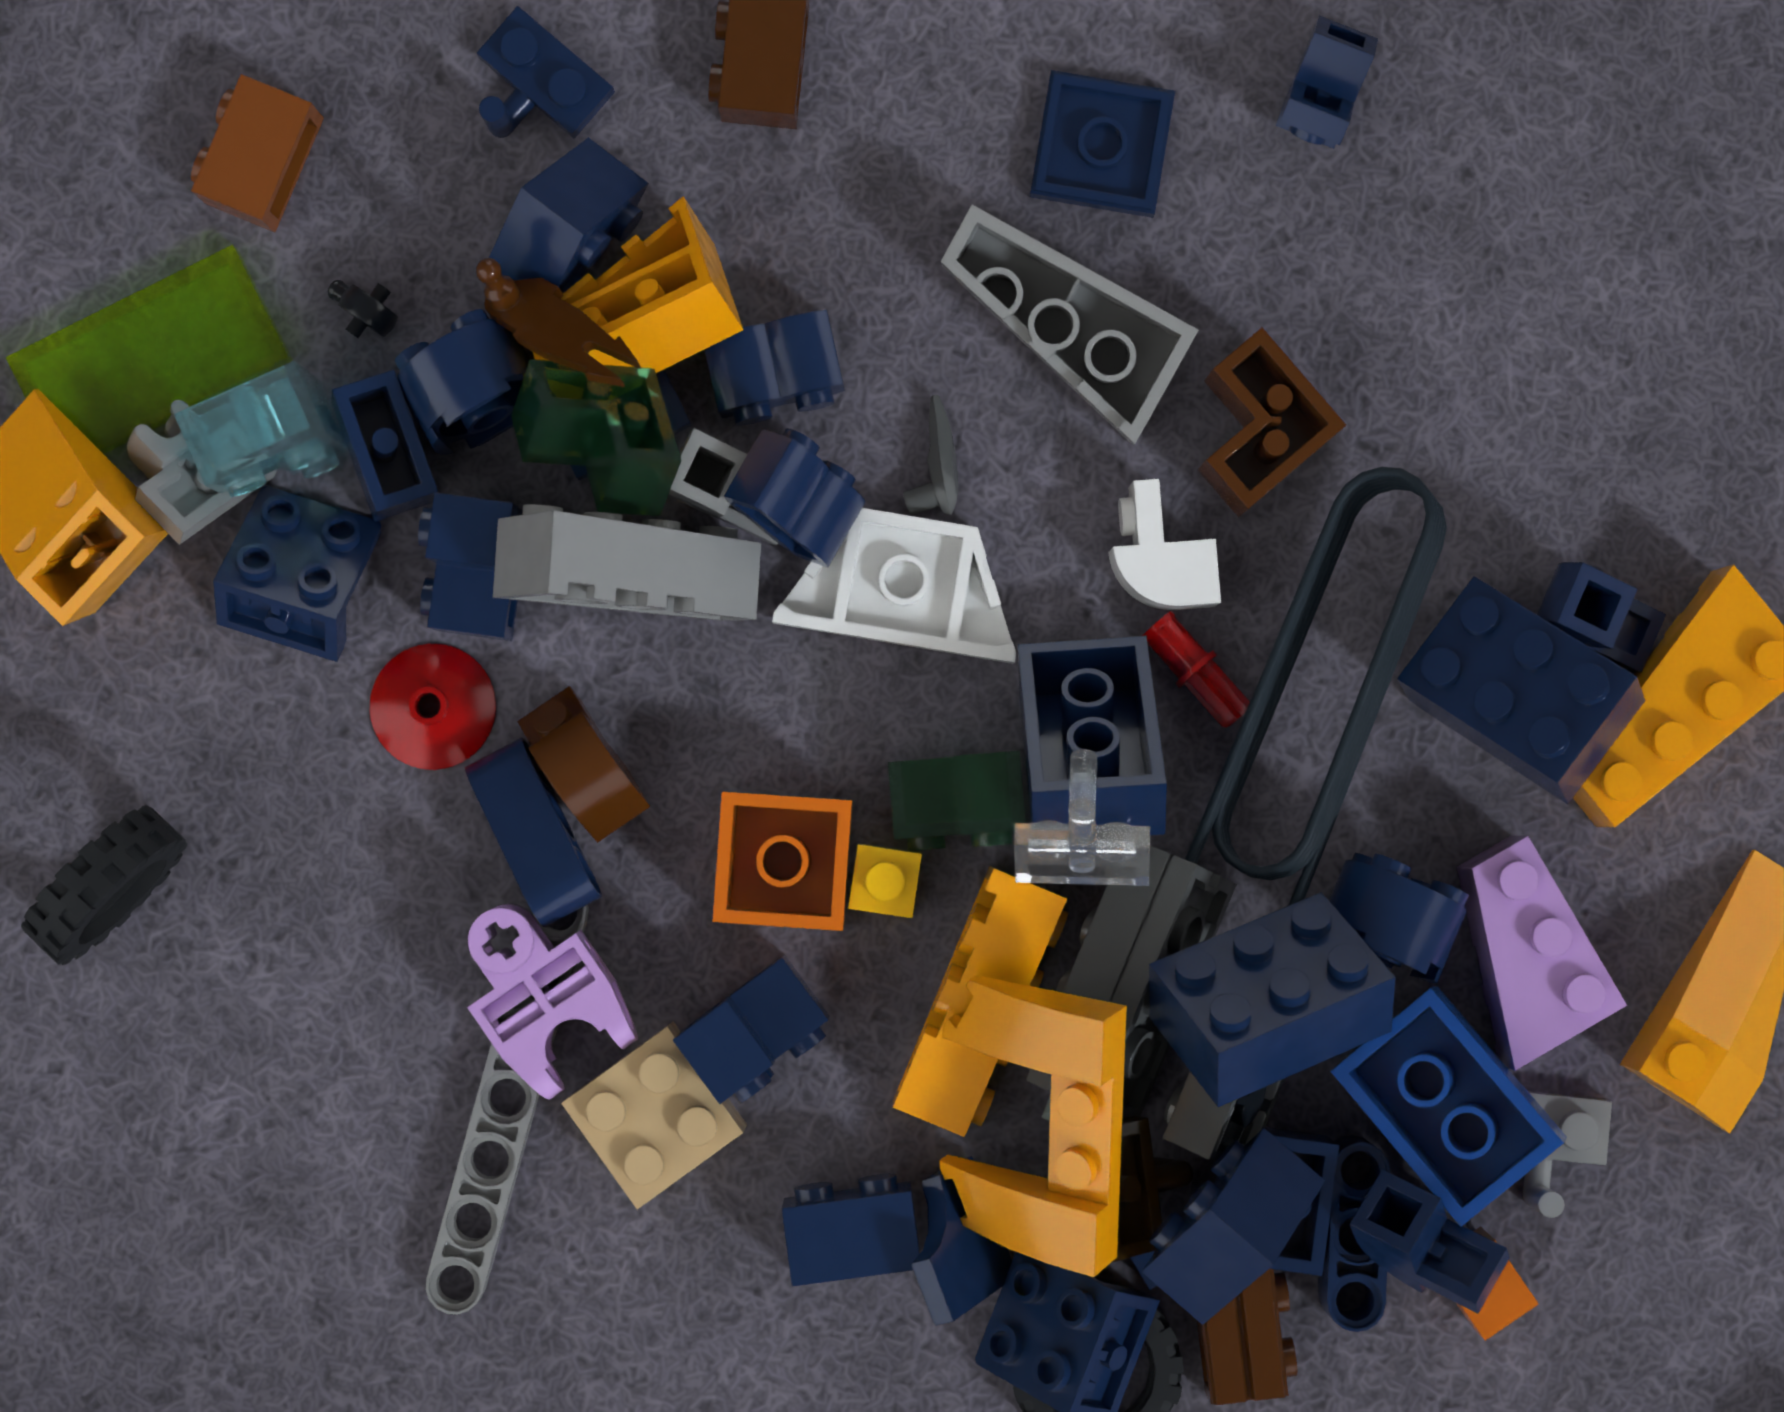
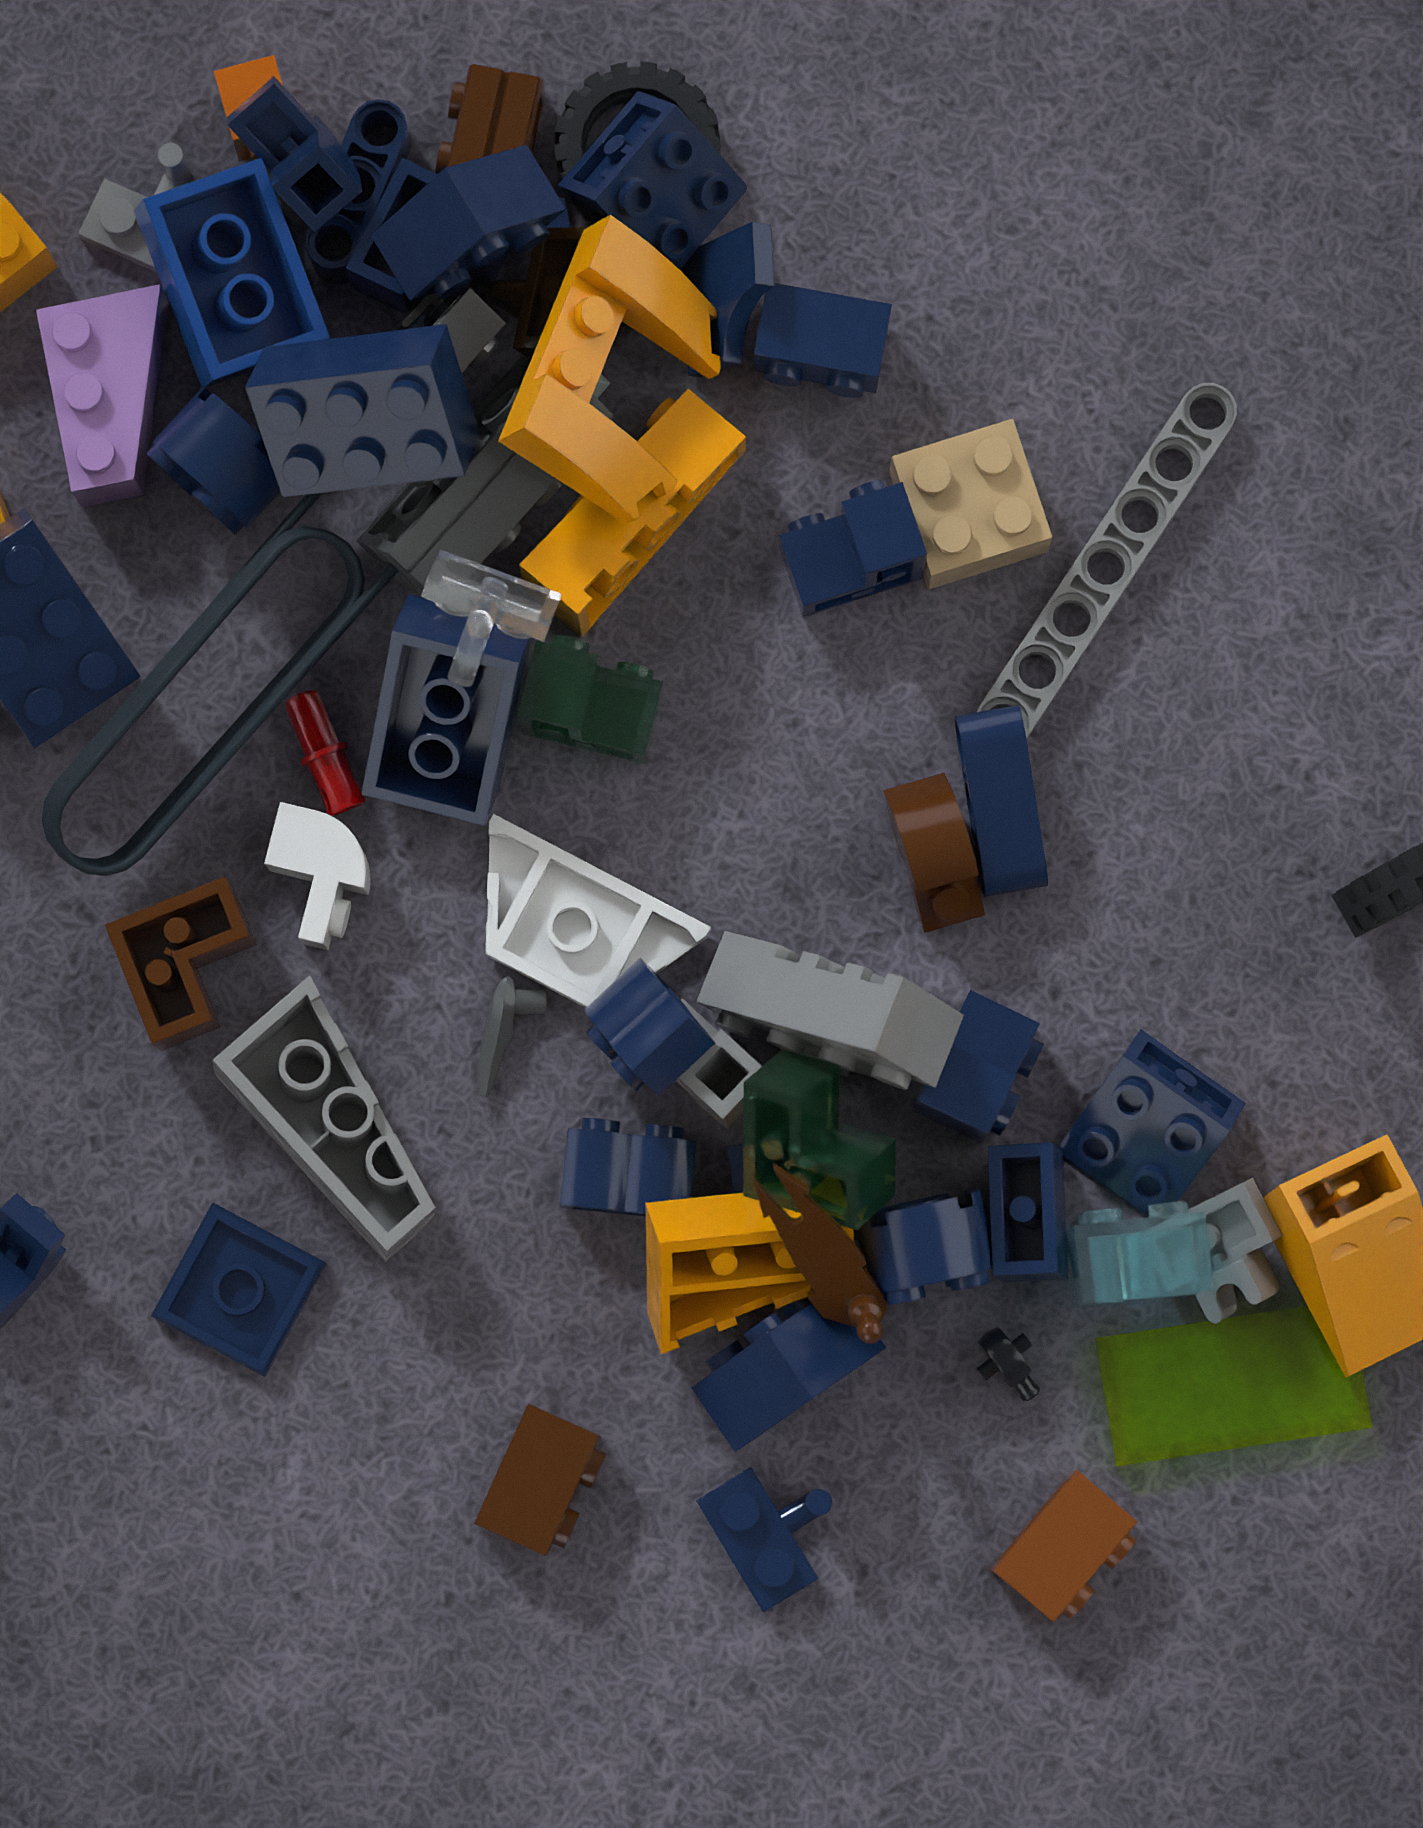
camera: 160 degrees left, 5 degrees down
red dish [370,644,496,770] -> none
lavender piece [467,904,638,1100] -> none
orange brick [712,792,853,931] -> none
yellow brick [848,843,922,918] -> none

